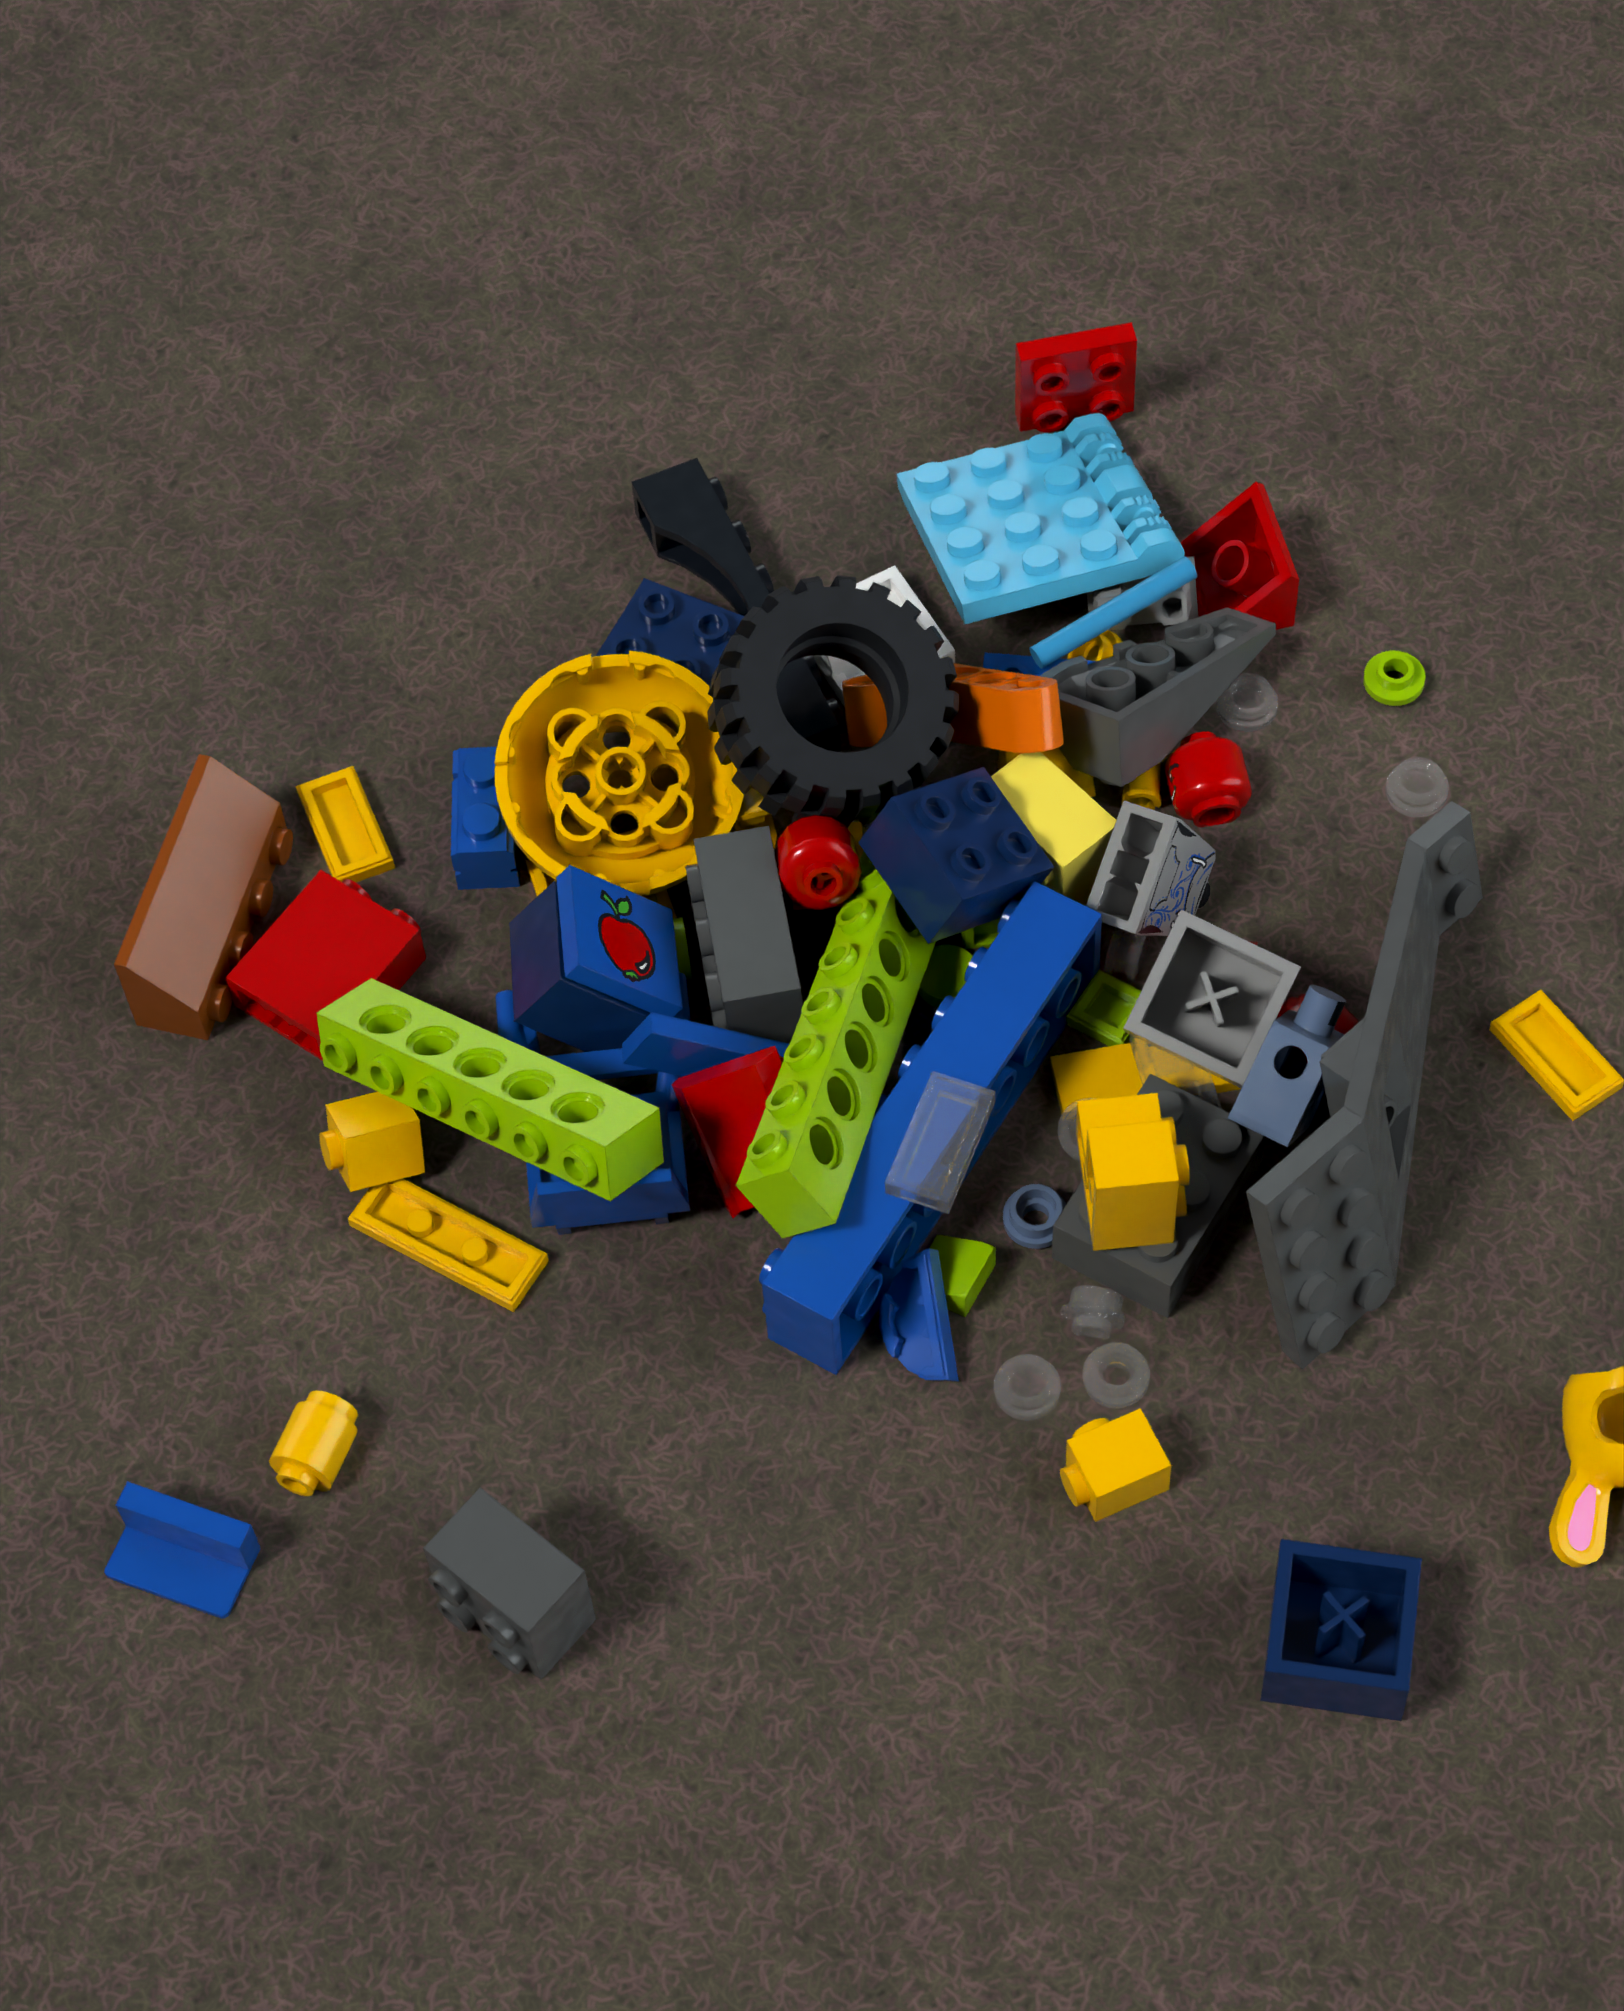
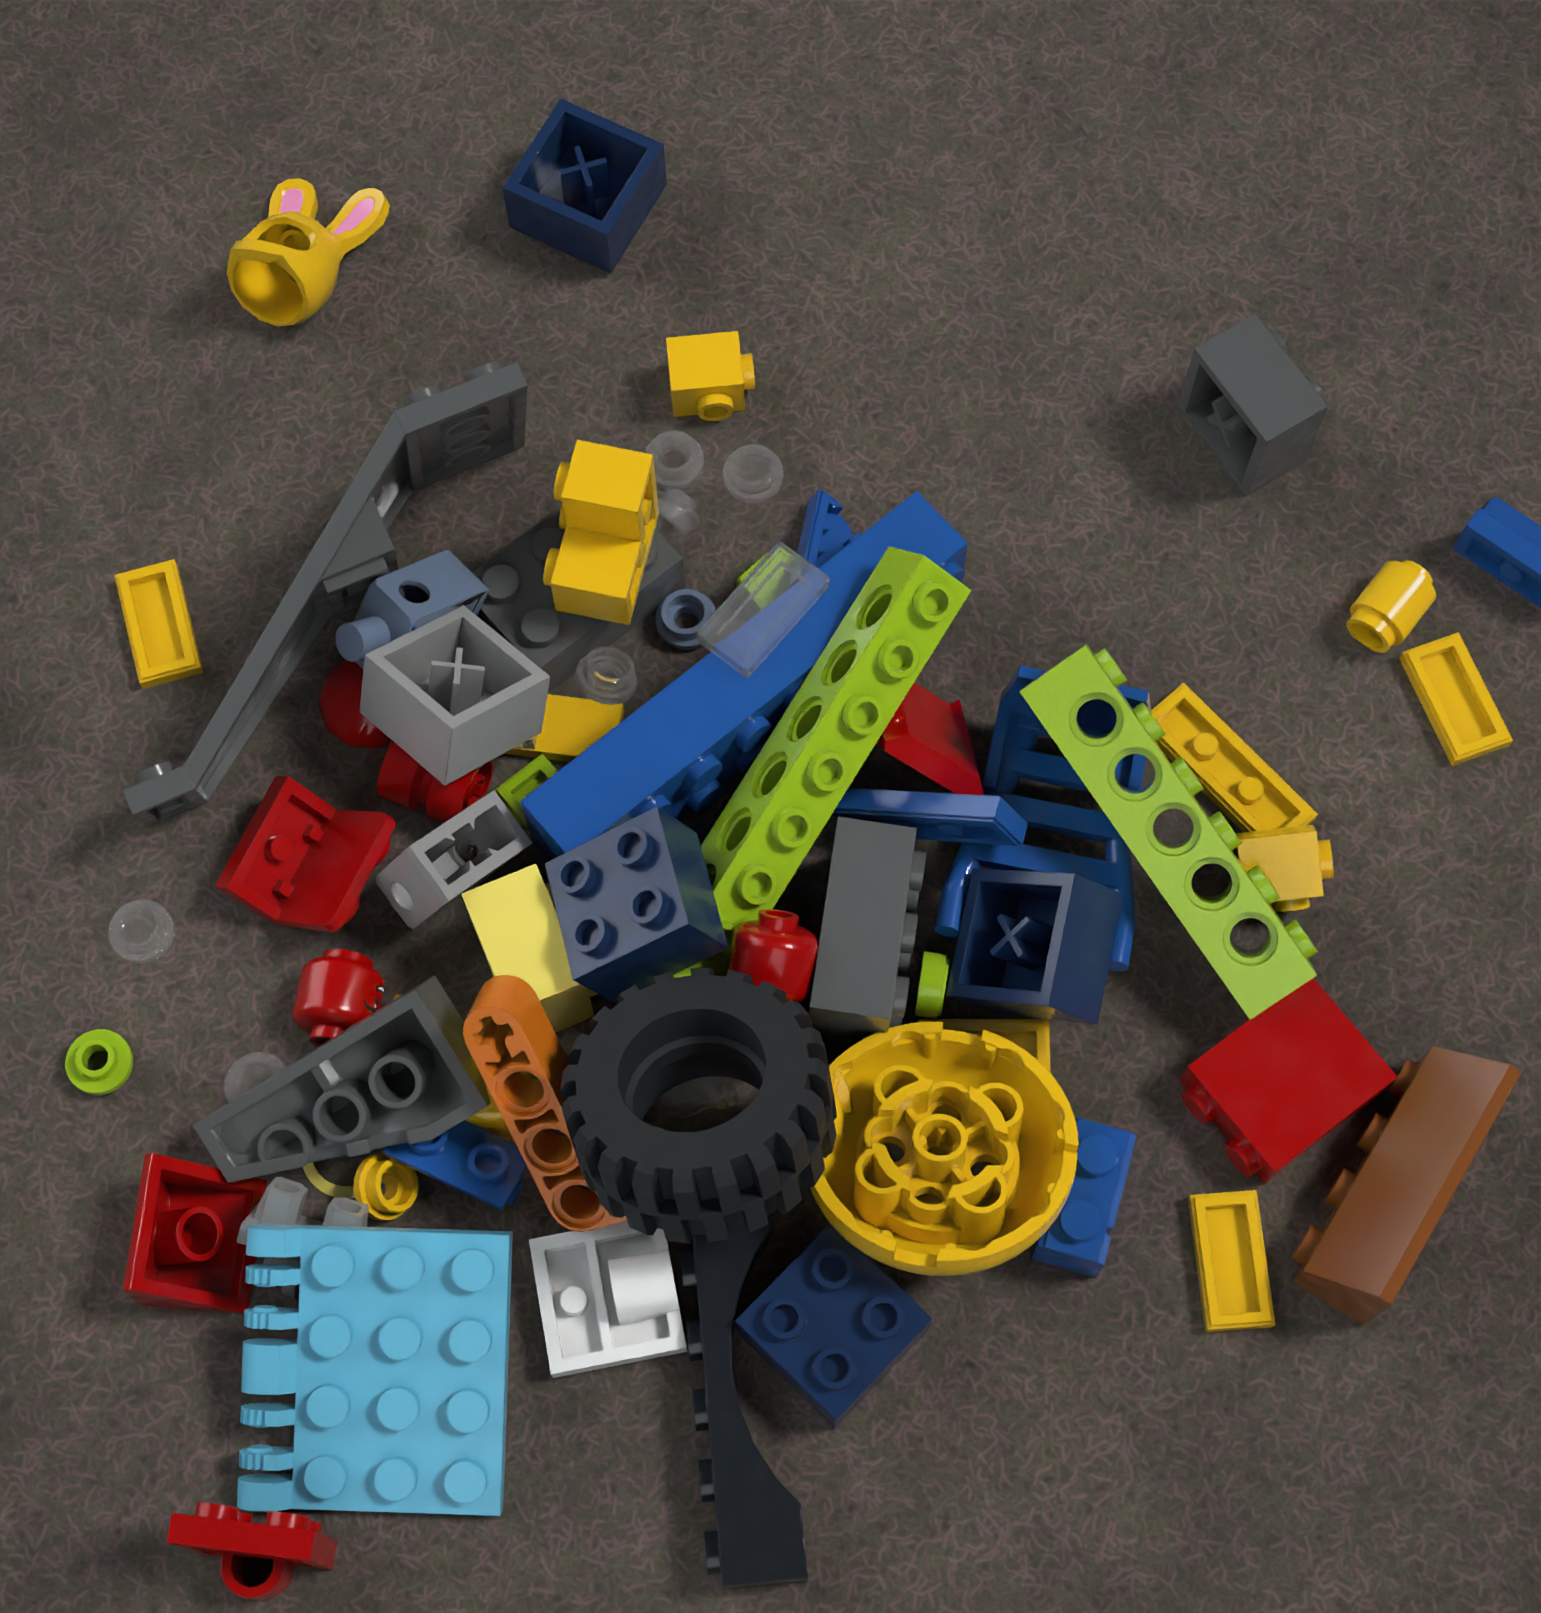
camera: 165 degrees left, 10 degrees up
blue tile [556,865,683,1017] -> none
dark azure bar [1029,556,1197,669] -> none
none -> red bracket [214,776,396,932]
none -> yellow tile [1399,632,1513,766]

